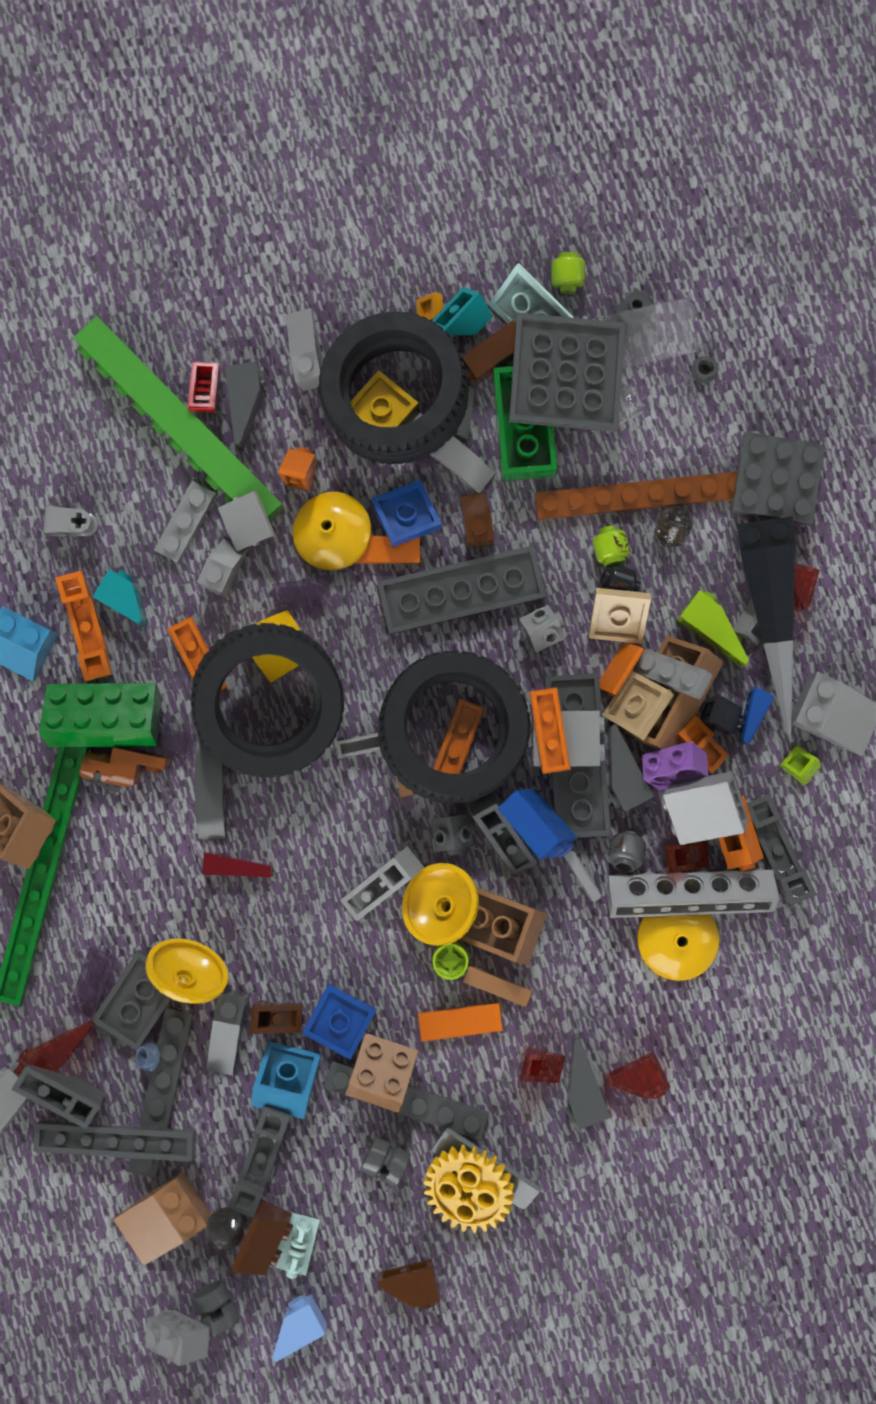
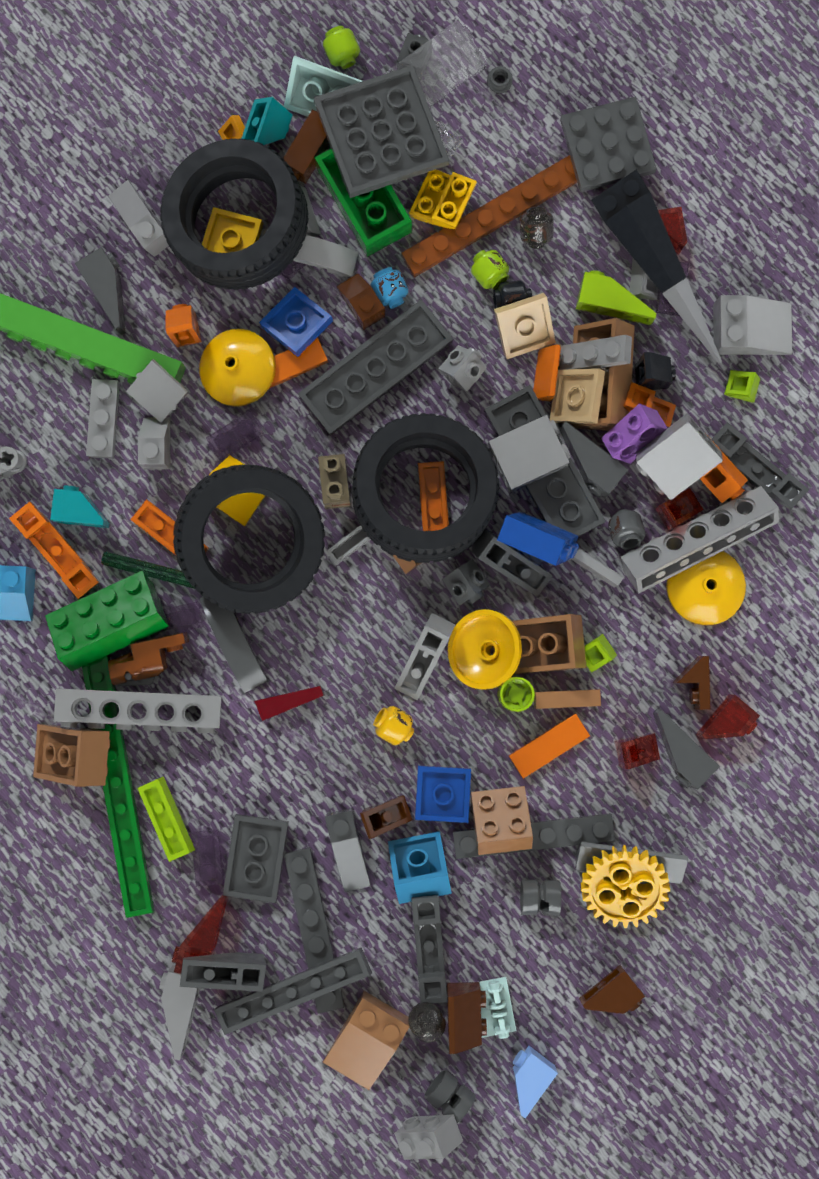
camera: 25 degrees left, 0 degrees up
sand blue plate [135,1043,161,1072] -> none
yellow dish [145,939,228,1004] -> none
slope [187,362,221,412] -> none
orange tile [529,687,571,774] -> none
blue slope [738,686,774,745] -> none
none -> light grey brick [54,688,221,733]
none -> clear green axle [101,551,195,589]
none -> lime plate [137,776,195,862]
none -> dark tan hips [318,454,351,509]
none -> dark azure head [371,267,409,309]
none -> yellow head [373,706,414,745]
none -> yellow slope [409,170,477,229]
none -> lime slope [585,634,617,673]
none -> reddish brown slope [672,656,711,710]

